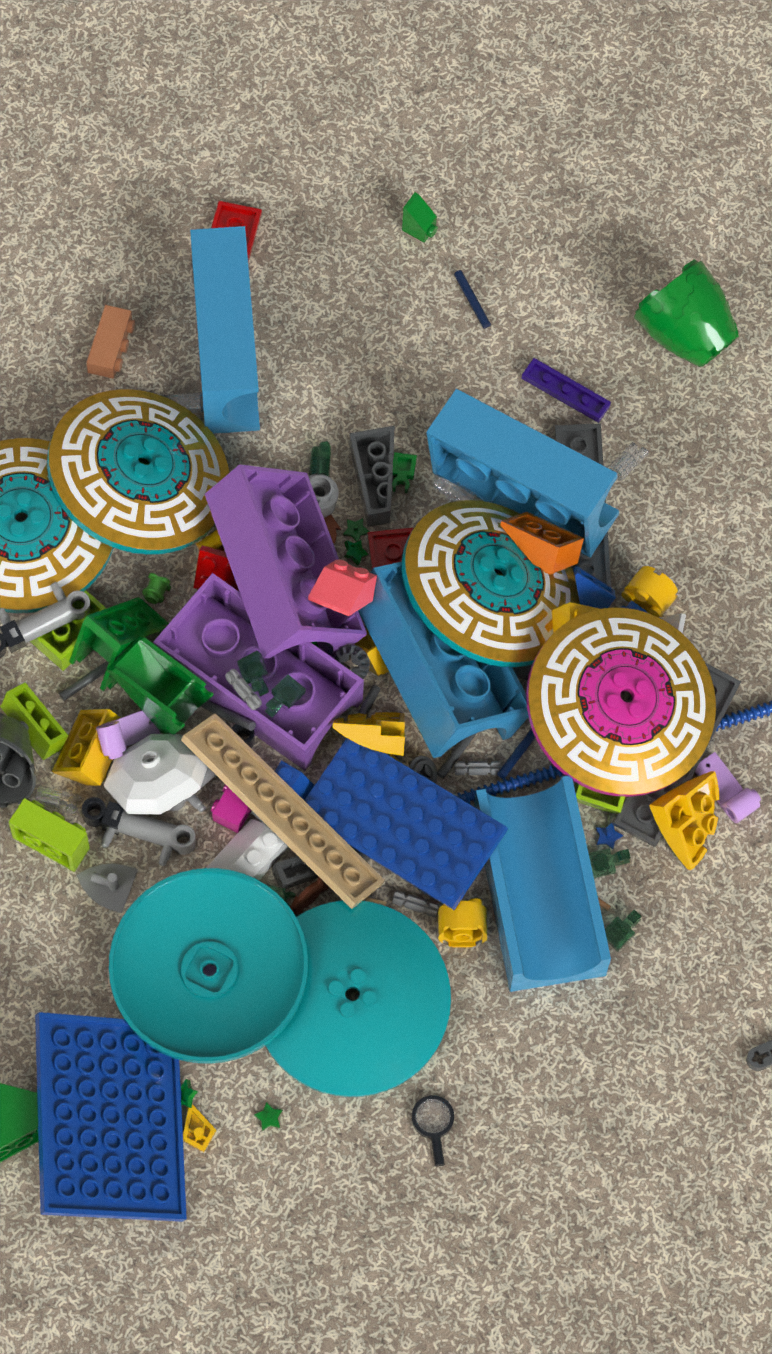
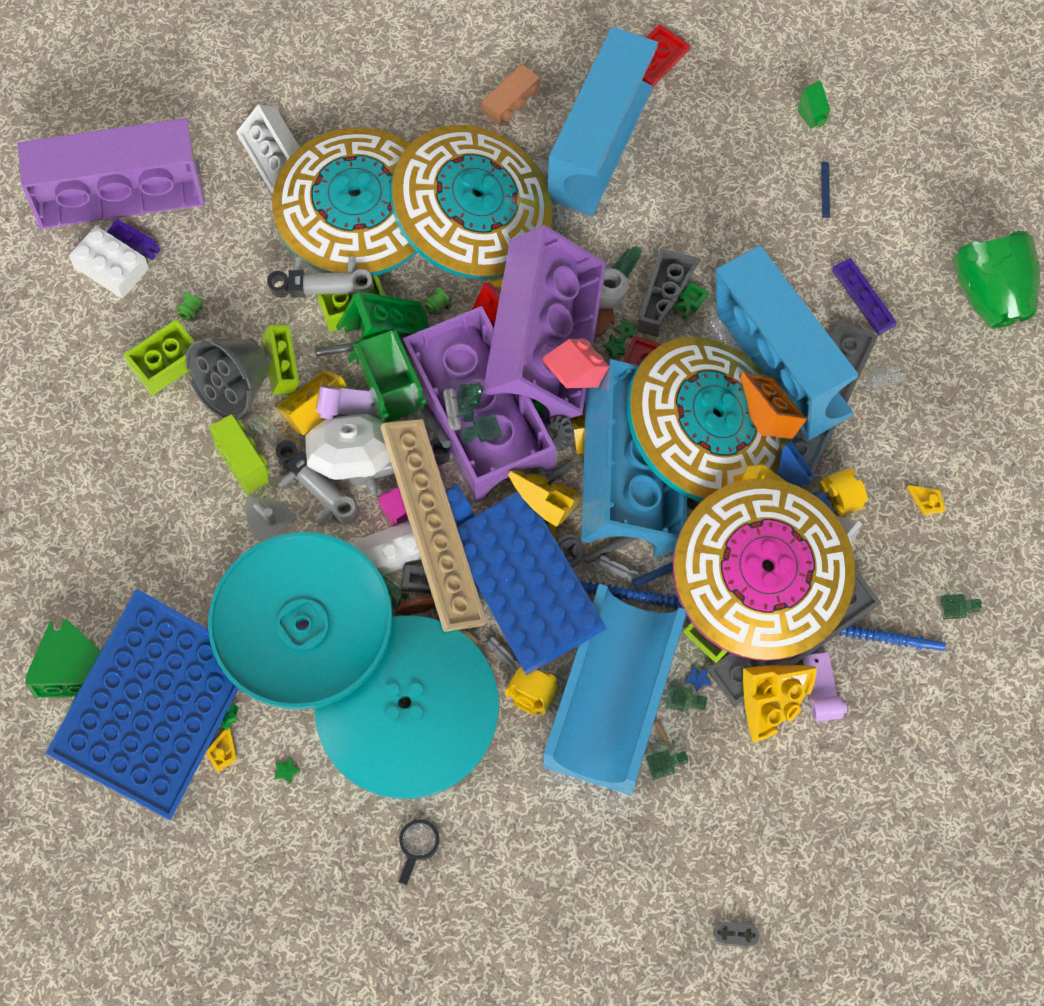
camera: 30 degrees right, 0 degrees up
none -> yellow piece [906,485,945,515]

